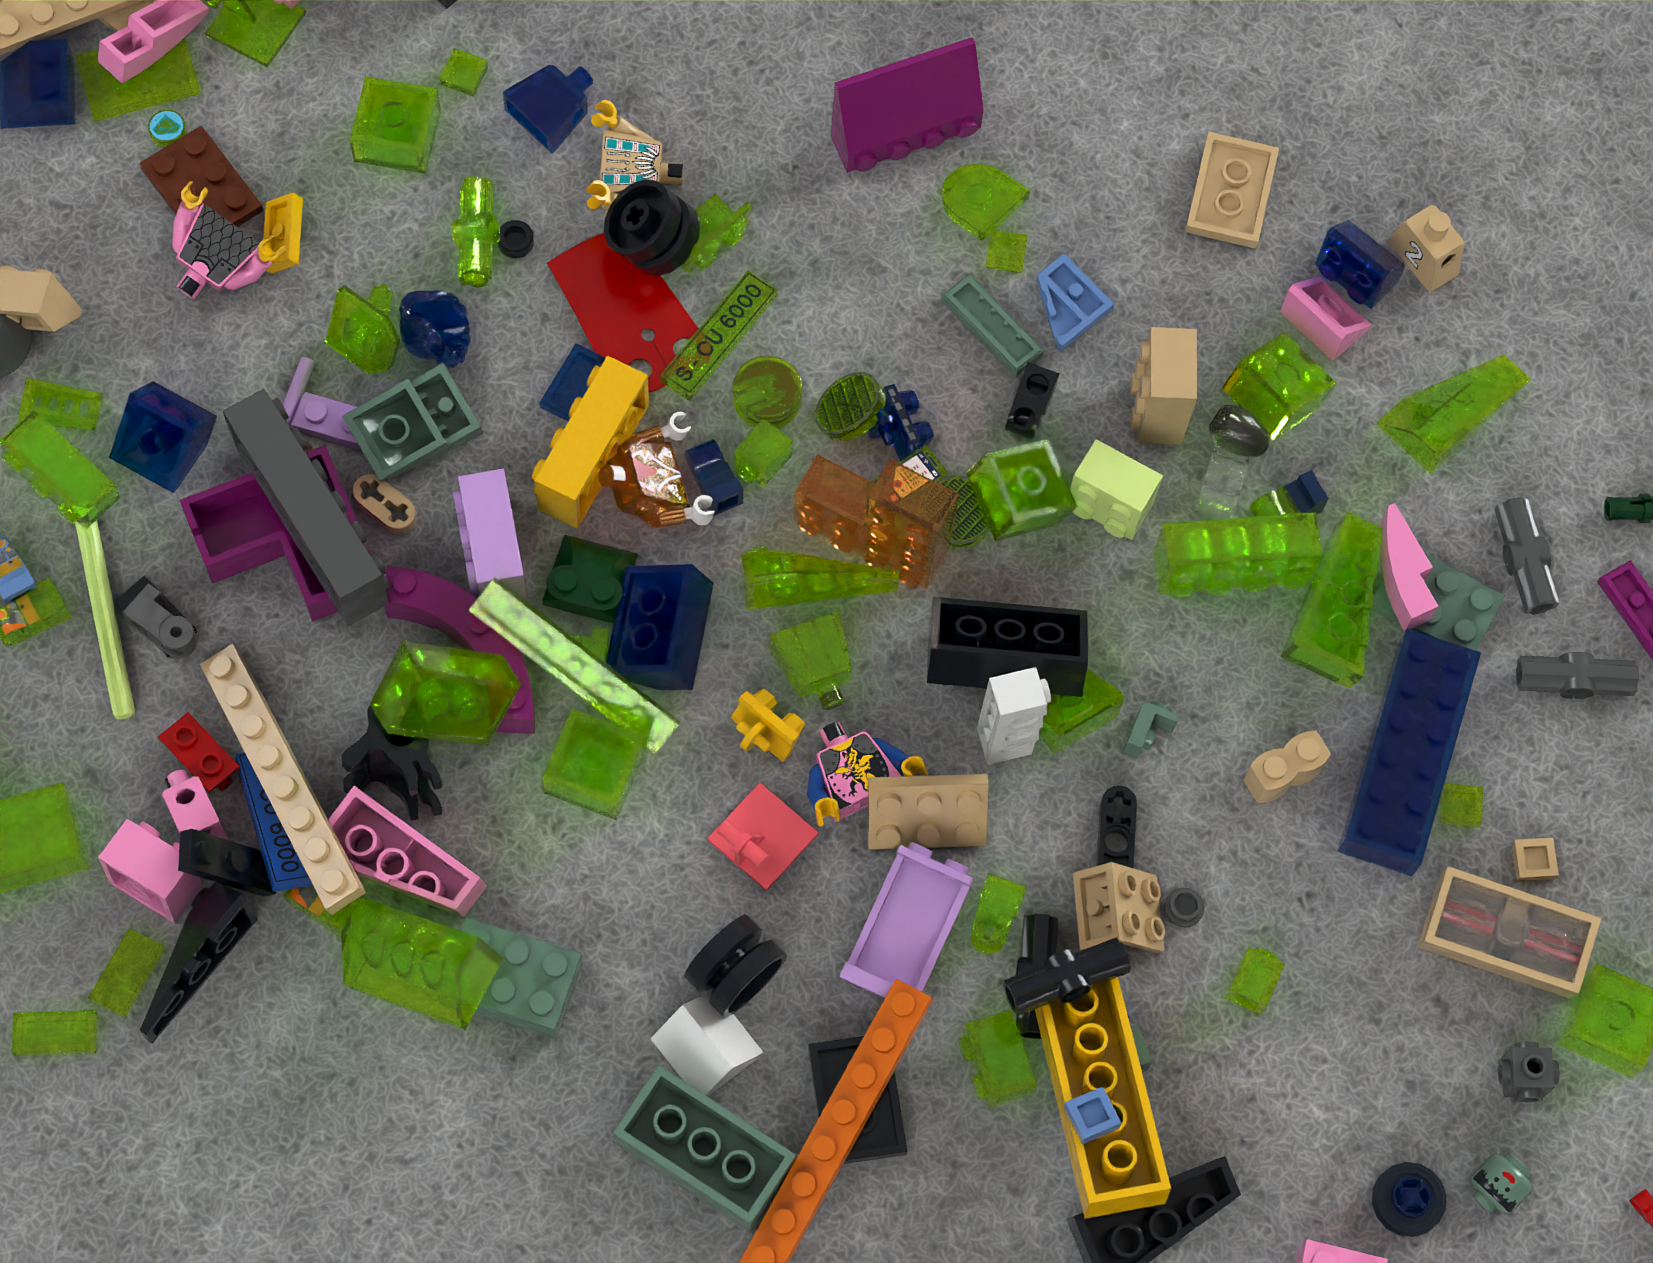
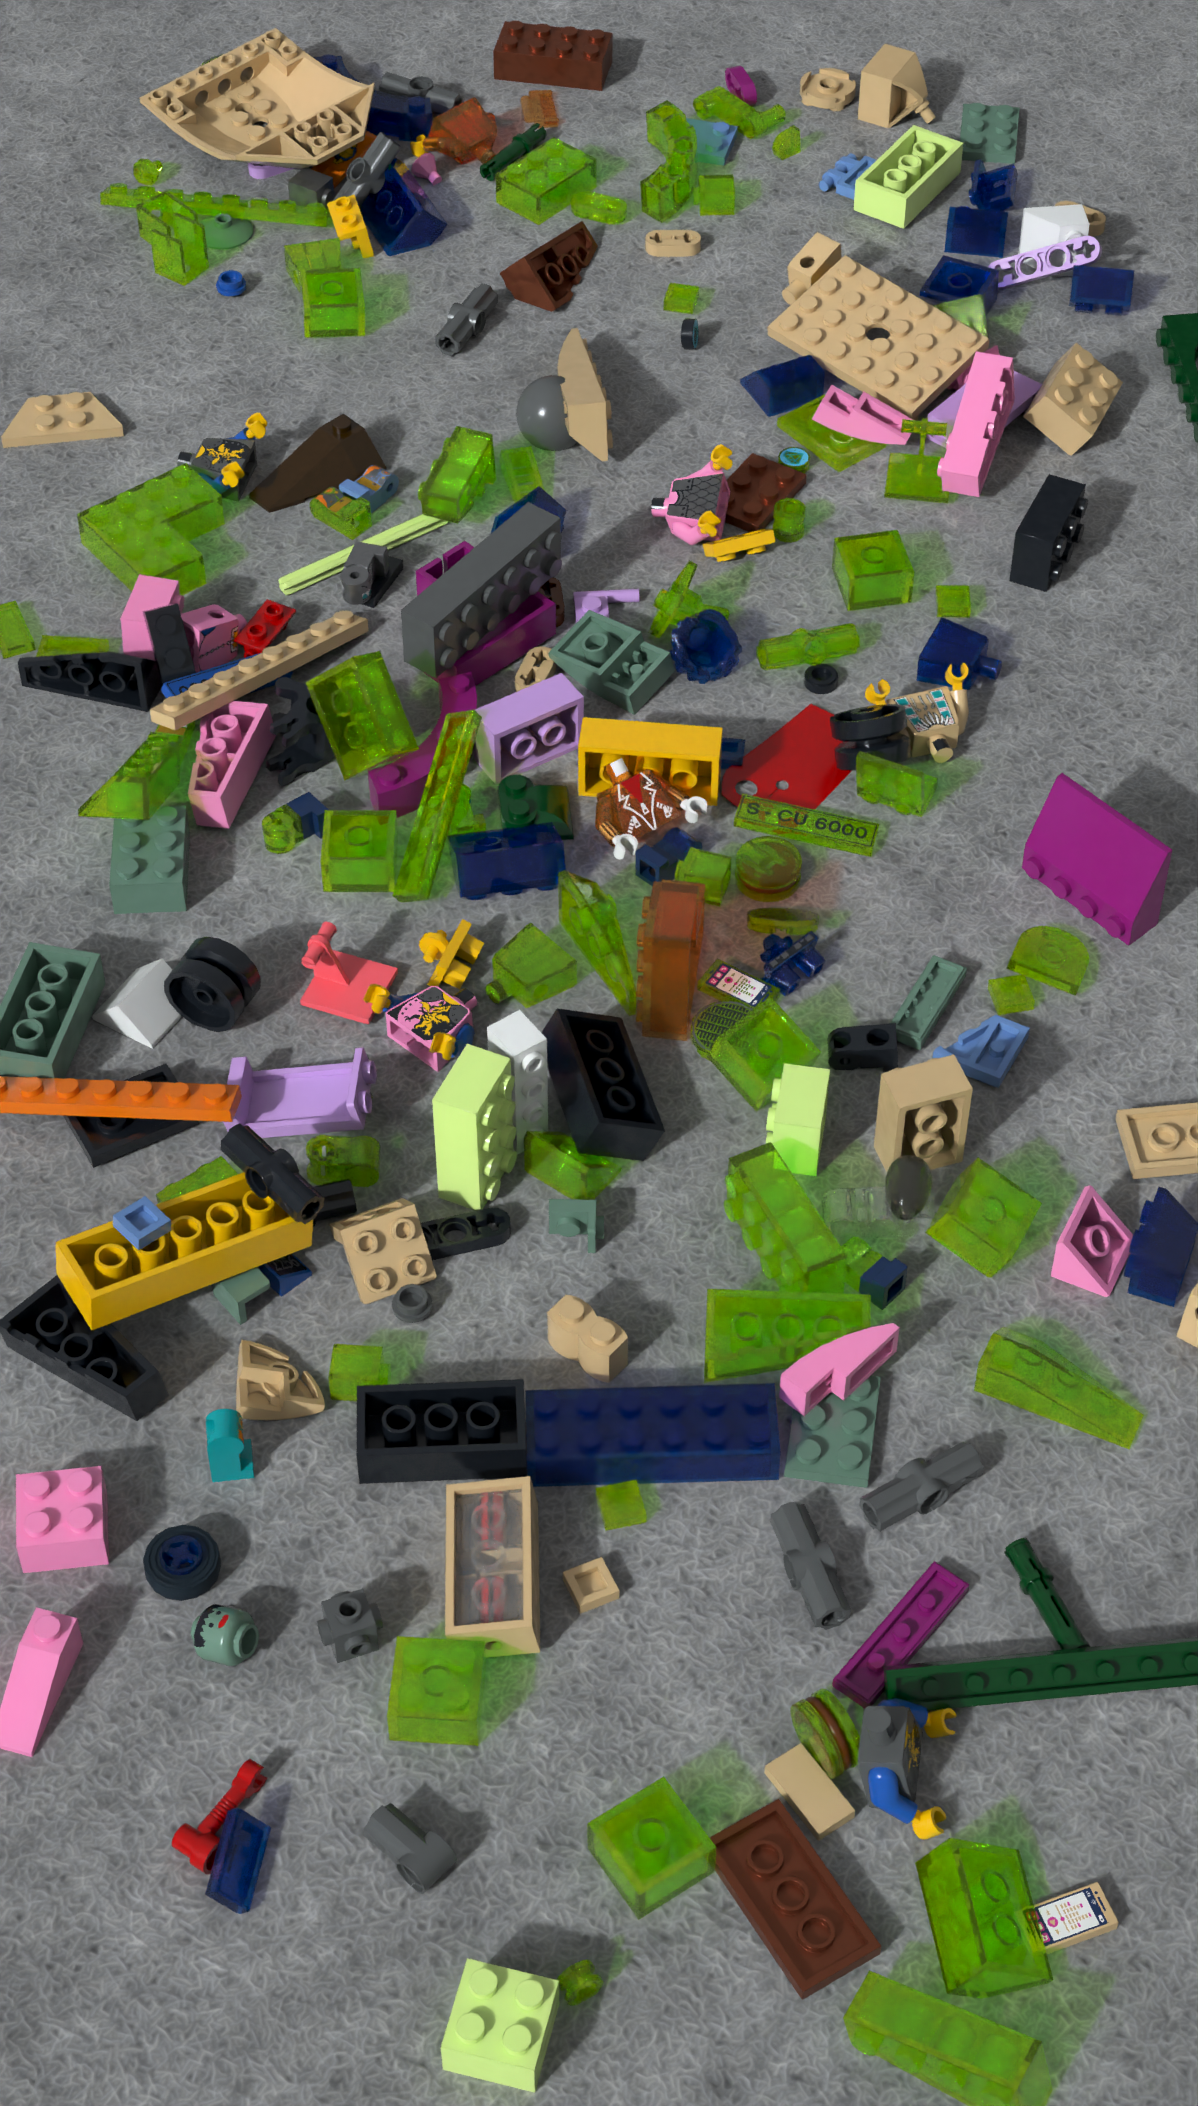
camera: 75 degrees right, 20 degrees down
tan plate [867,774,989,850] -> none
none -> teal leg [205,1409,254,1482]
none -> tan brick [236,1340,325,1420]
none -> leg [262,792,332,854]
none -> black brick [356,1379,527,1484]
none -> yellowish green brick [432,1044,517,1211]
none -> clear neon green wheel [773,498,806,543]

